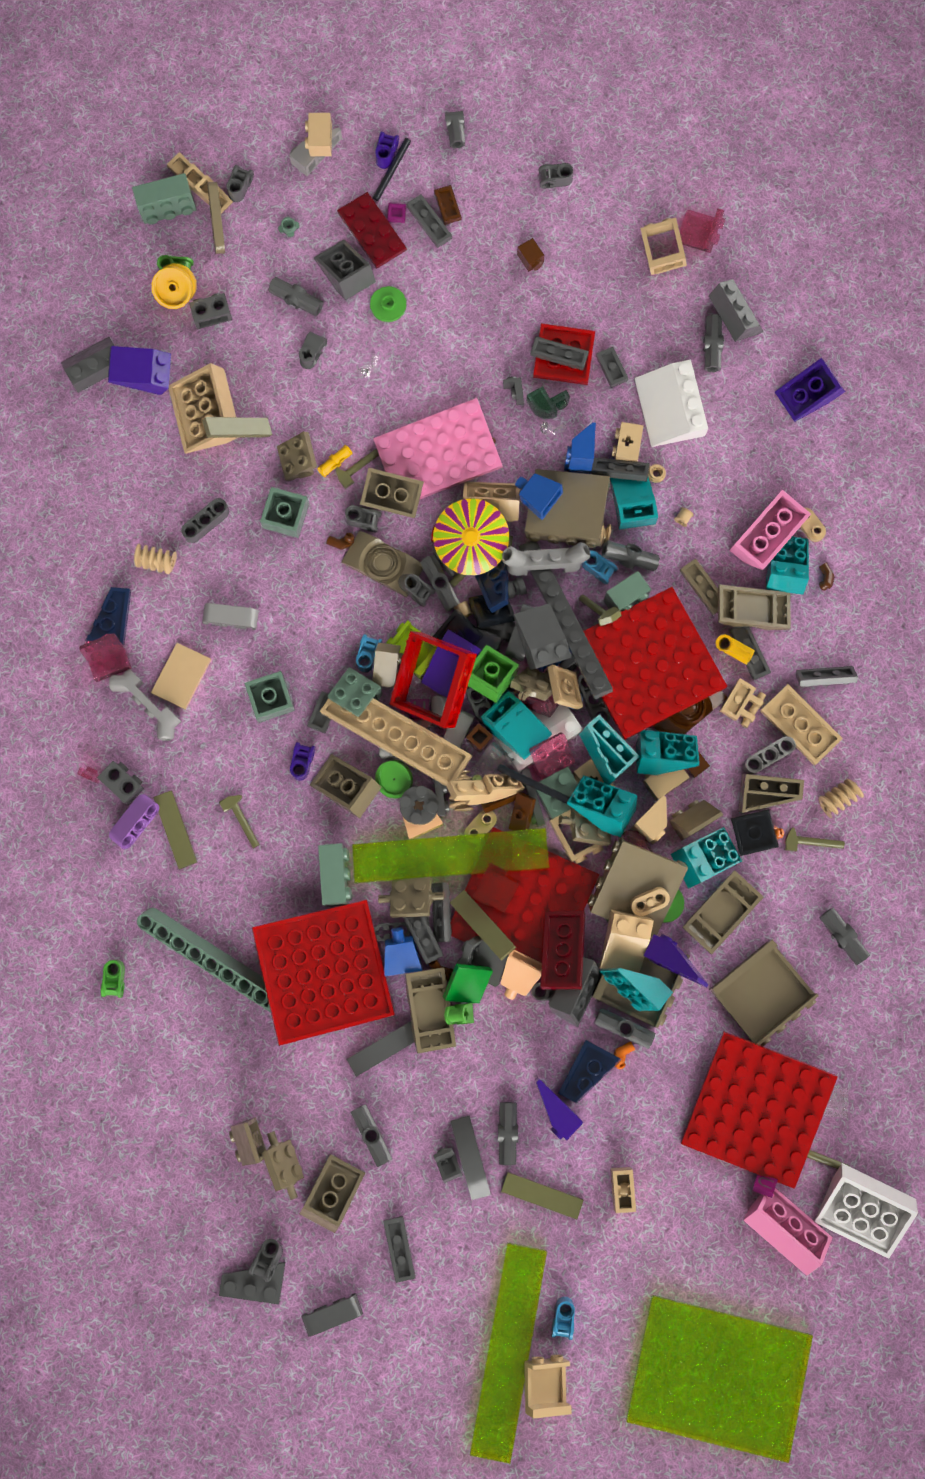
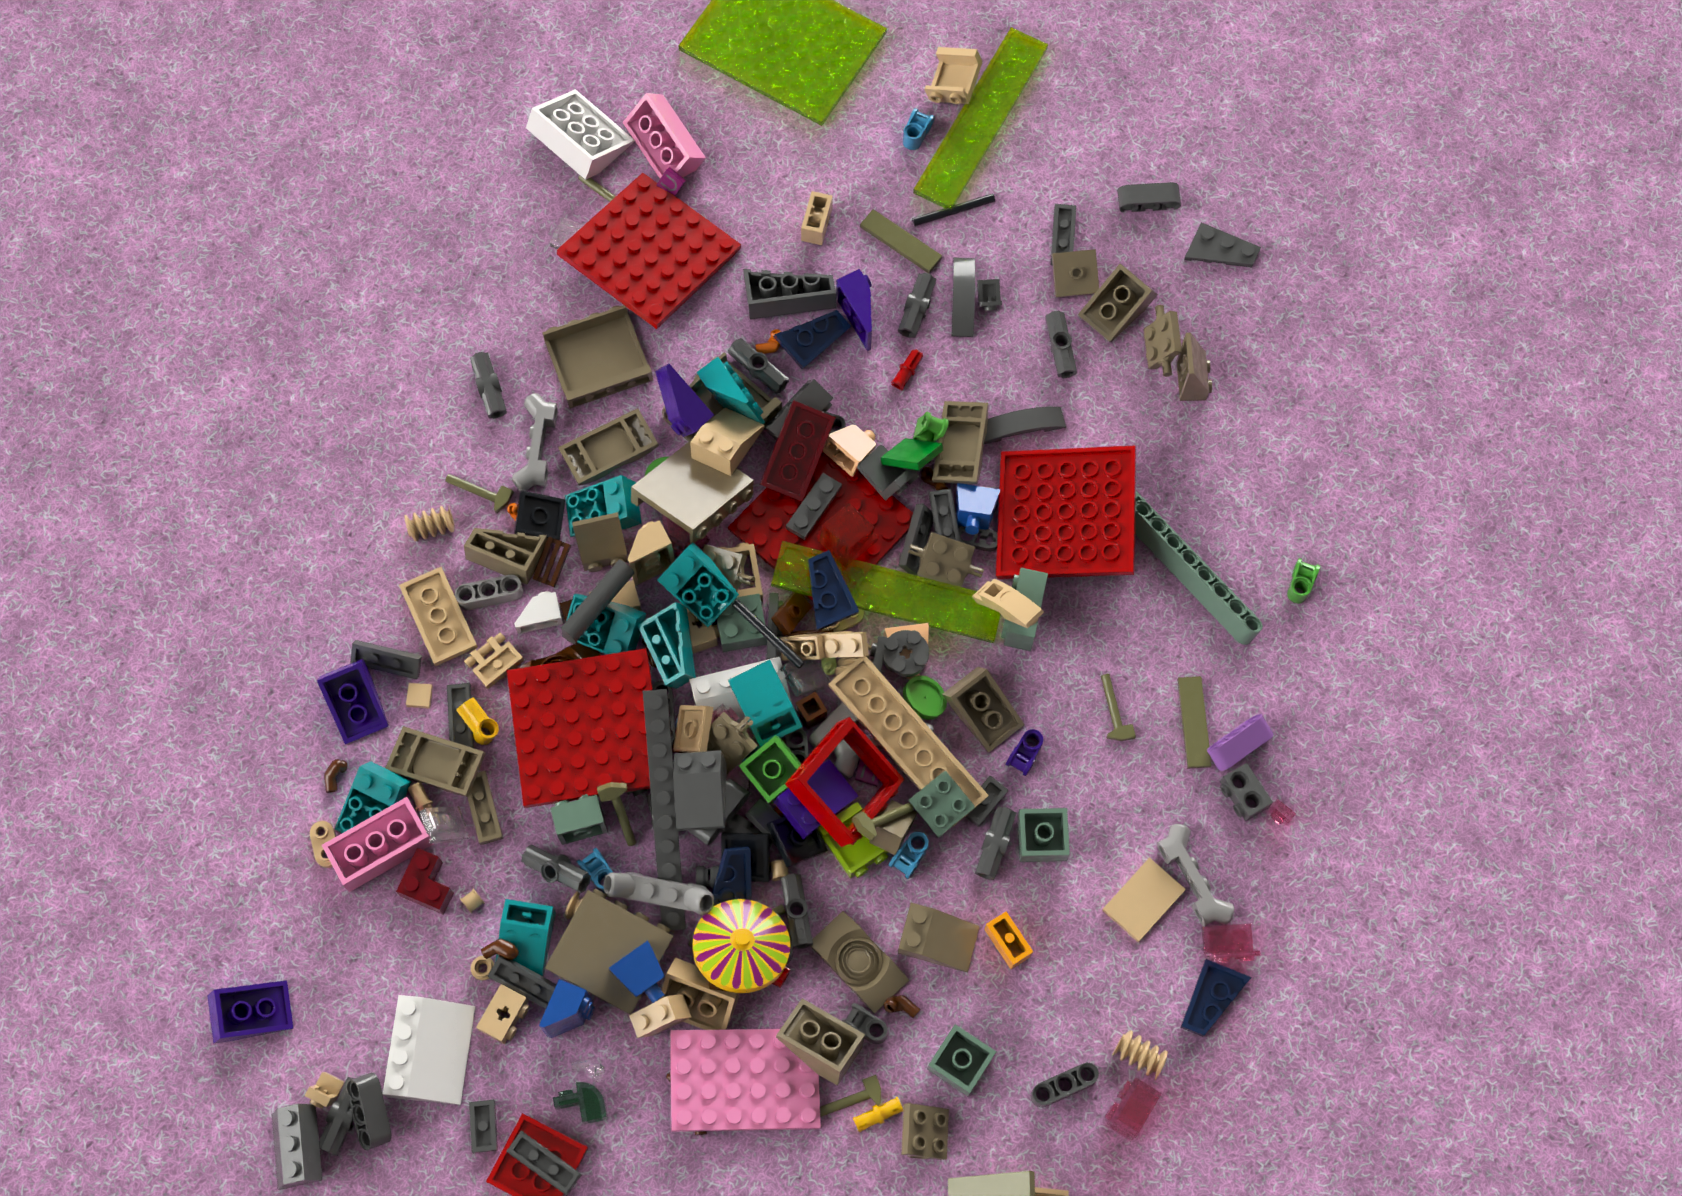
camera: 165 degrees left, 10 degrees down
light grey beam [202,603,259,630] -> none
dark grey piece [249,1239,283,1282] -> none
dark grey piece [398,574,435,607] -> none
olive tile [450,890,516,961] -> none
dark grey bracket [503,376,524,406] -> none
clear pink bracket [529,732,576,780] -> none
tan plate [630,887,670,916] -> none
none -> tan bracket [305,1072,344,1108]
none -> dark purple slope [317,659,389,744]
none -> dark grey beam [346,1072,392,1150]
none -> dark red brick [396,848,454,915]
none -> tan tile [406,683,433,709]
none -> tan axle [408,782,439,829]
none -> clear plate [419,806,470,844]
none -> reddish brown arm [481,939,519,960]
none -> light grey plate [512,393,558,492]
none -> white slope [514,591,563,634]
none -> reddish brown tile [532,537,571,588]
none -> dark grey brick [561,559,634,644]
none -> tan brick [629,994,691,1038]
none -> dark grey wedge [743,269,837,319]
none -> dark grey plate [786,473,842,540]
none -> dark blue wing [808,550,859,631]
none -> olive piece [851,803,913,841]
none -> red axle [891,349,923,391]
none -> dark tan slope [898,902,979,973]
none -> black bar [912,193,995,226]
none -> tan slope [972,579,1044,628]
none -> dark grey piece [975,806,1016,880]
none -> light orange brick [984,911,1033,970]
none -> dark tan plate [1051,249,1099,297]
none -> clear pink brick [1104,1078,1162,1142]

